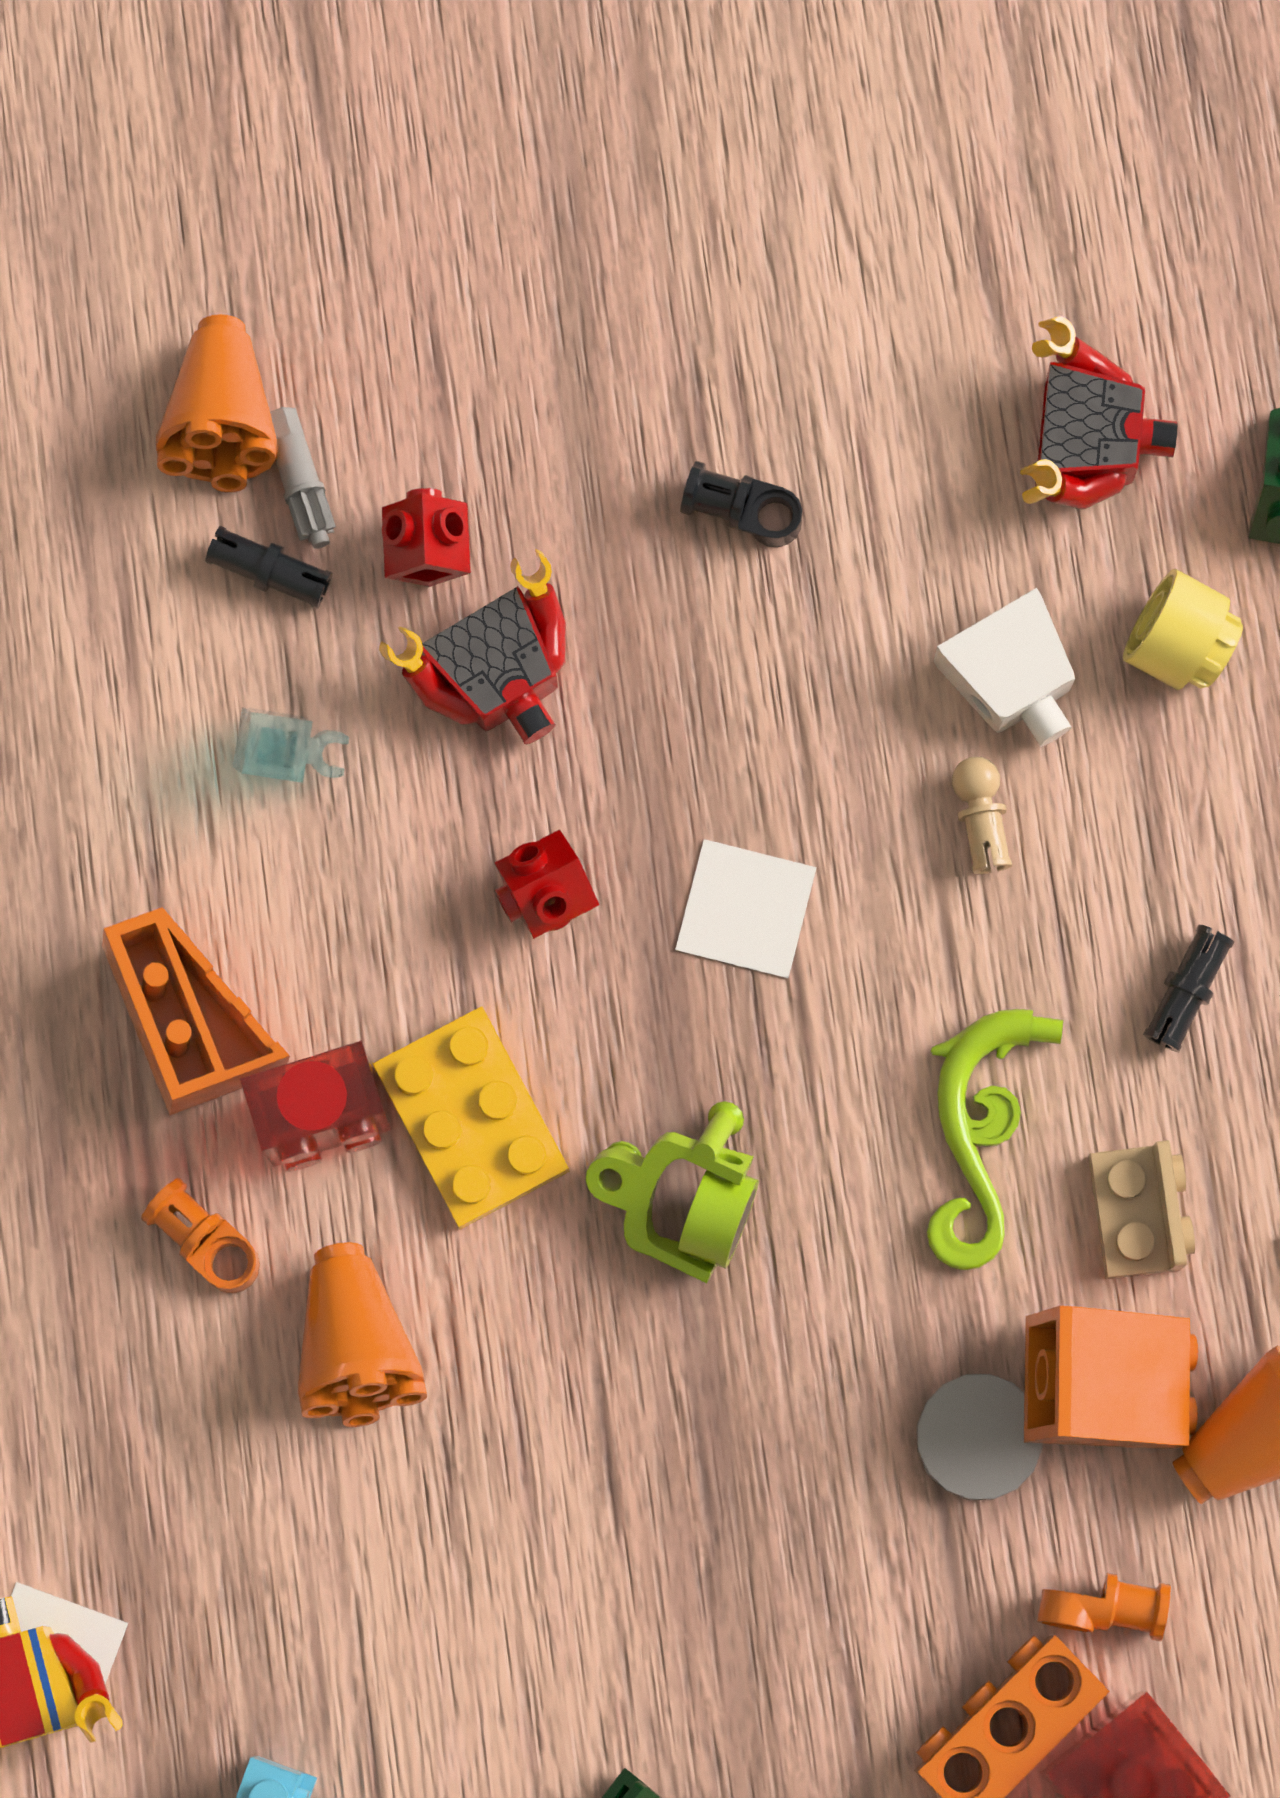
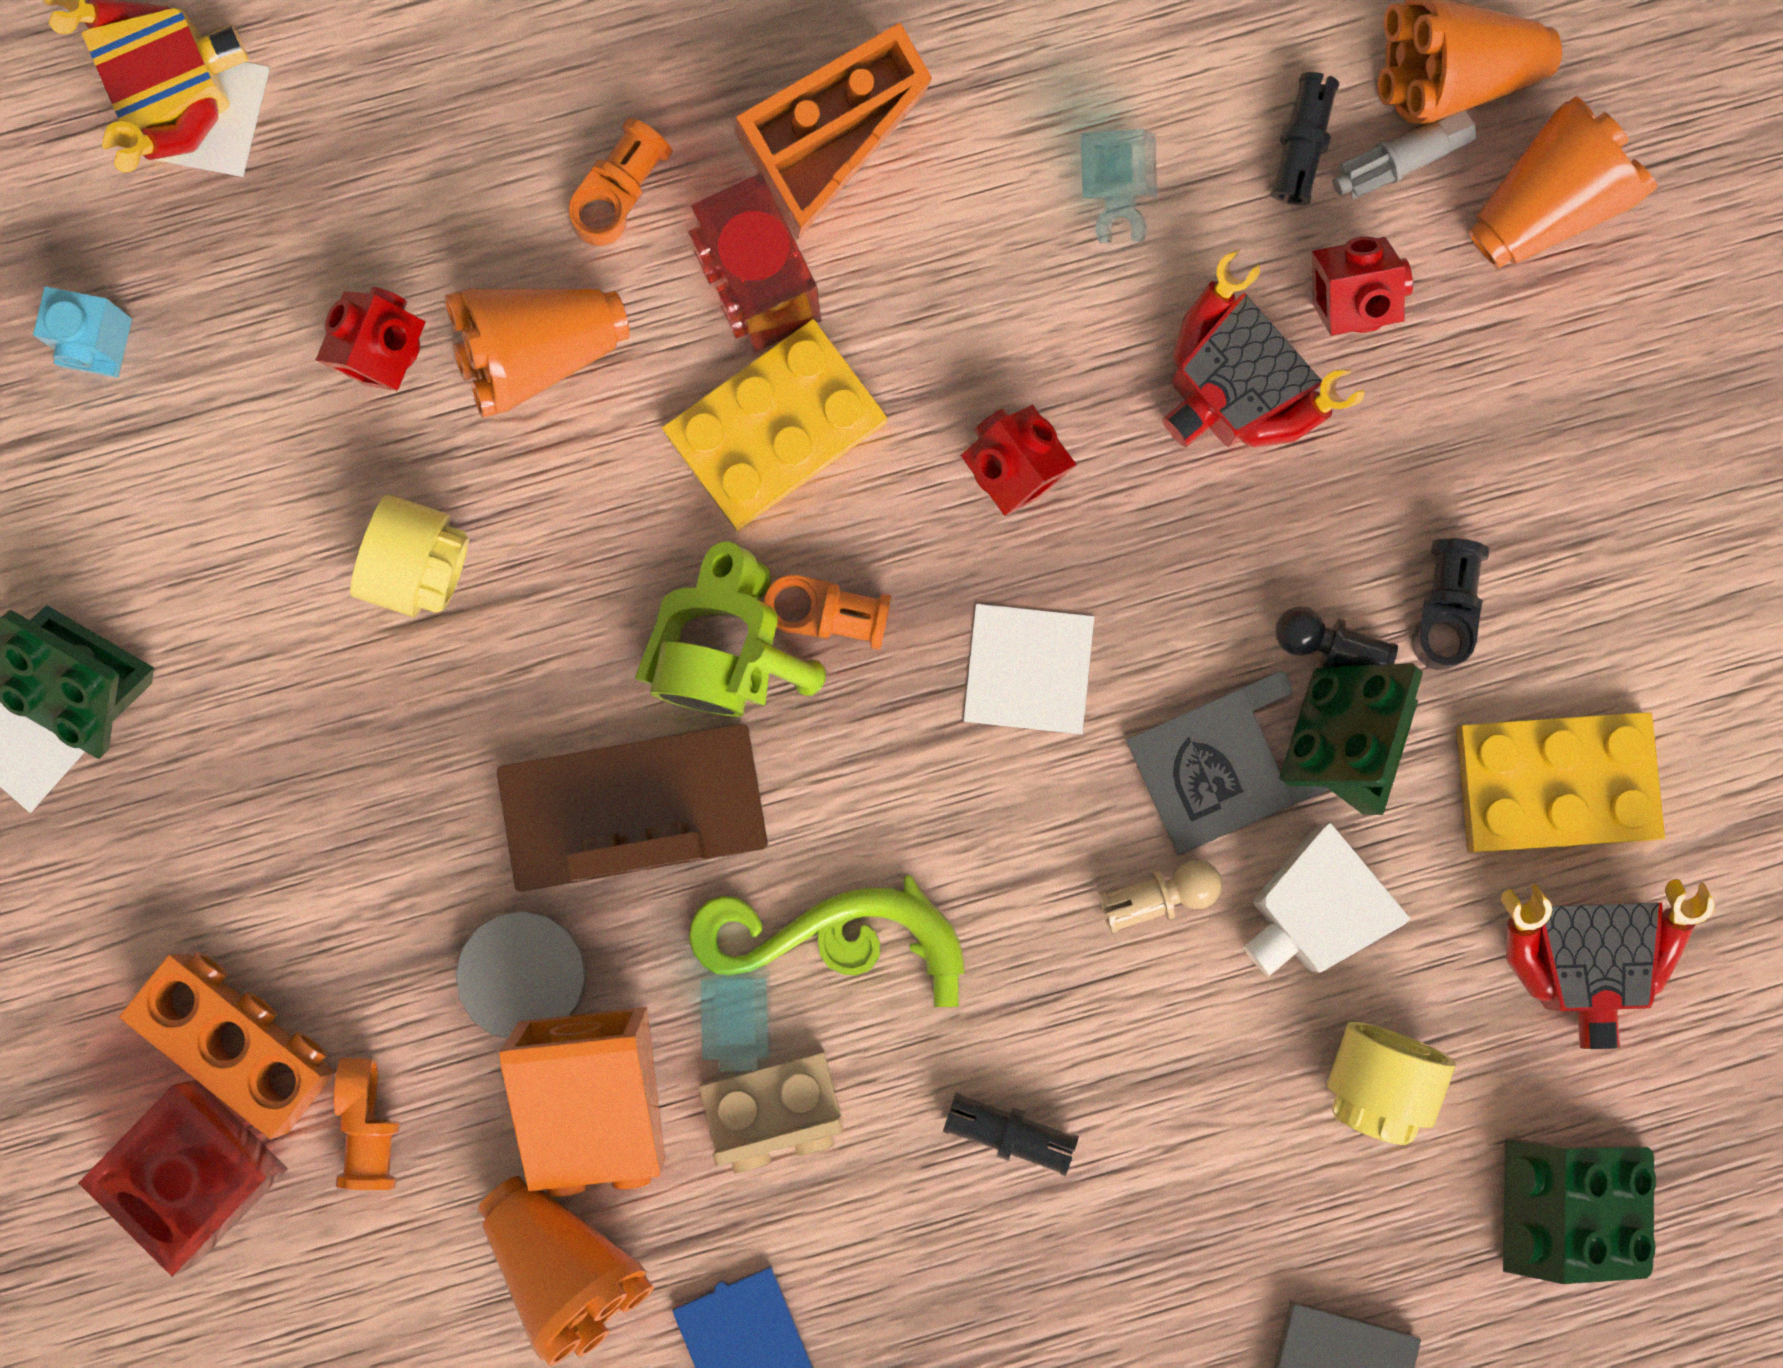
camera: 80 degrees right, 5 degrees up
none -> red brick [315,286,426,391]
none -> light yellow piece [350,493,469,618]
none -> reddish brown bracket [497,724,768,892]
none -> clear light blue brick [701,977,772,1071]
none -> orange connector [765,575,892,650]
none -> dark grey flag [1126,671,1329,856]
none -> black pin [1275,606,1398,668]
none -> dark green bracket [1279,663,1423,815]
none -> yellow plate [1456,712,1665,853]
none -> orange cone [1467,96,1657,269]

